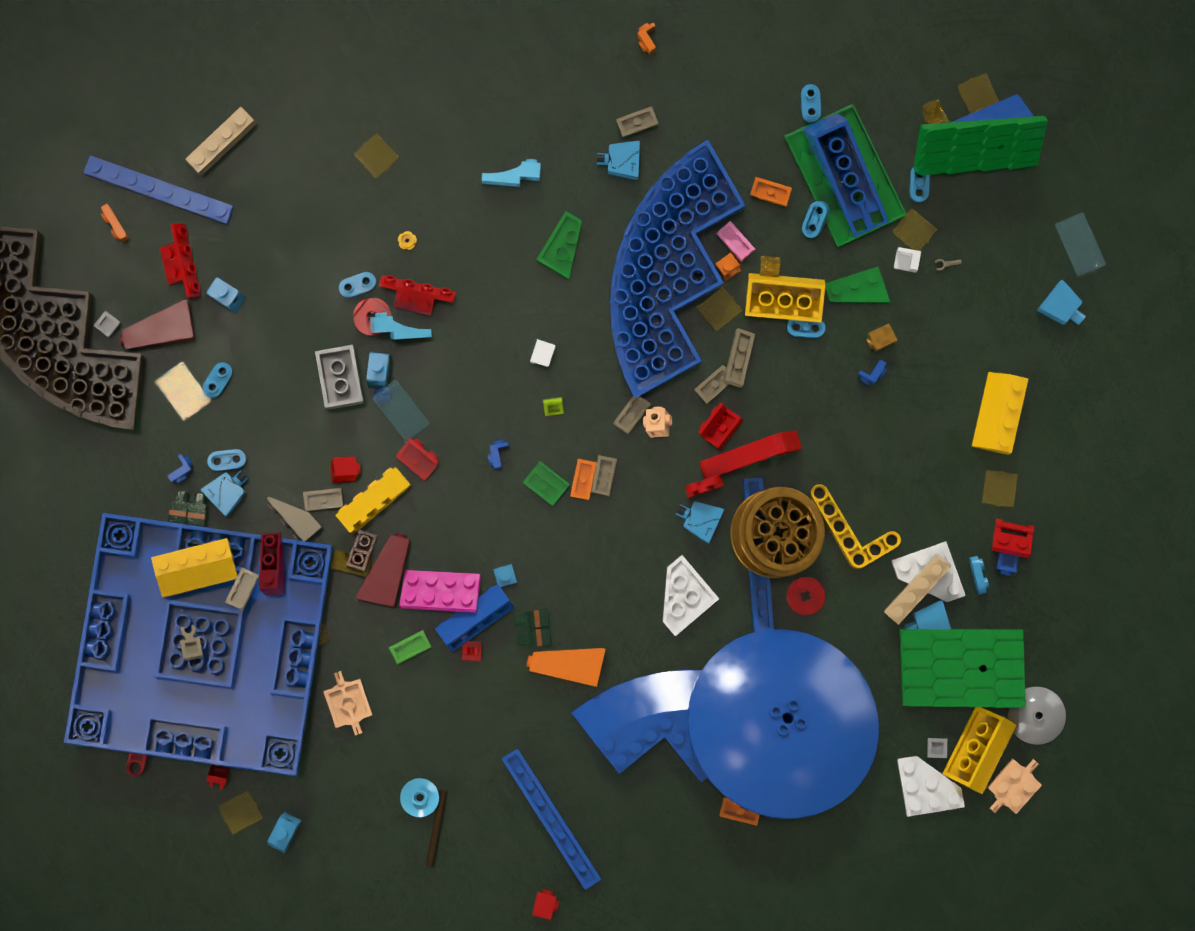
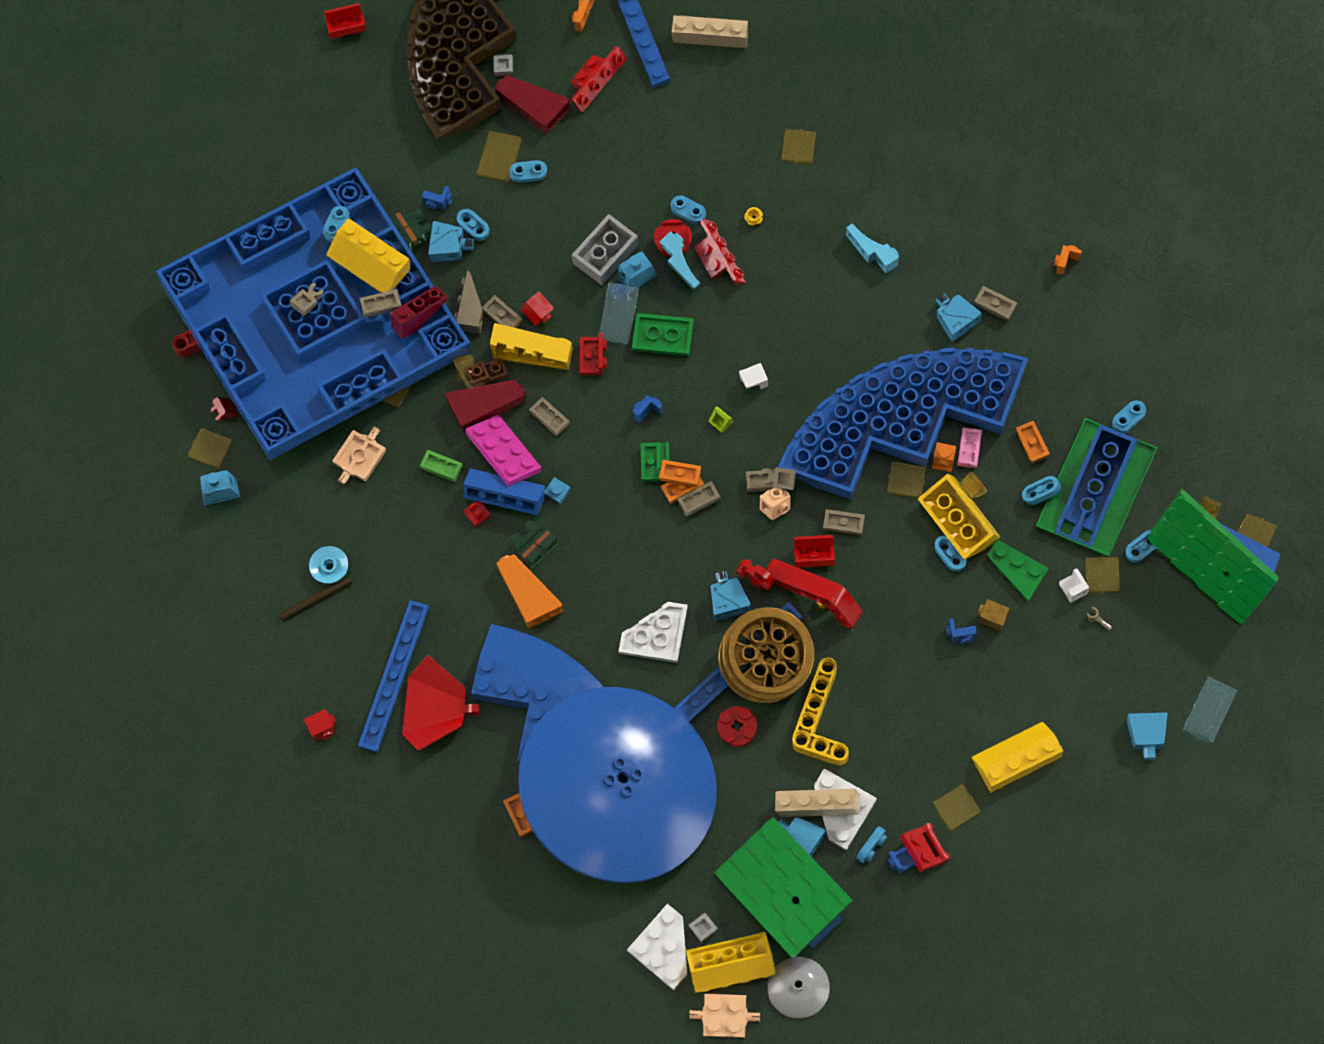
camera: 60 degrees right, 15 degrees down
dark azure torso [206,277,246,313] -> none
green wing [536,211,582,280] -> none
dark tan plate [723,328,755,388] -> none
none -> dark azure plate [323,206,350,242]
none -> red panel [403,655,481,751]
none -> dark tan plate [529,397,570,437]
none -> green plate [632,313,694,357]
none -> orange plate [659,460,701,487]
none -> dark tan plate [760,467,796,490]

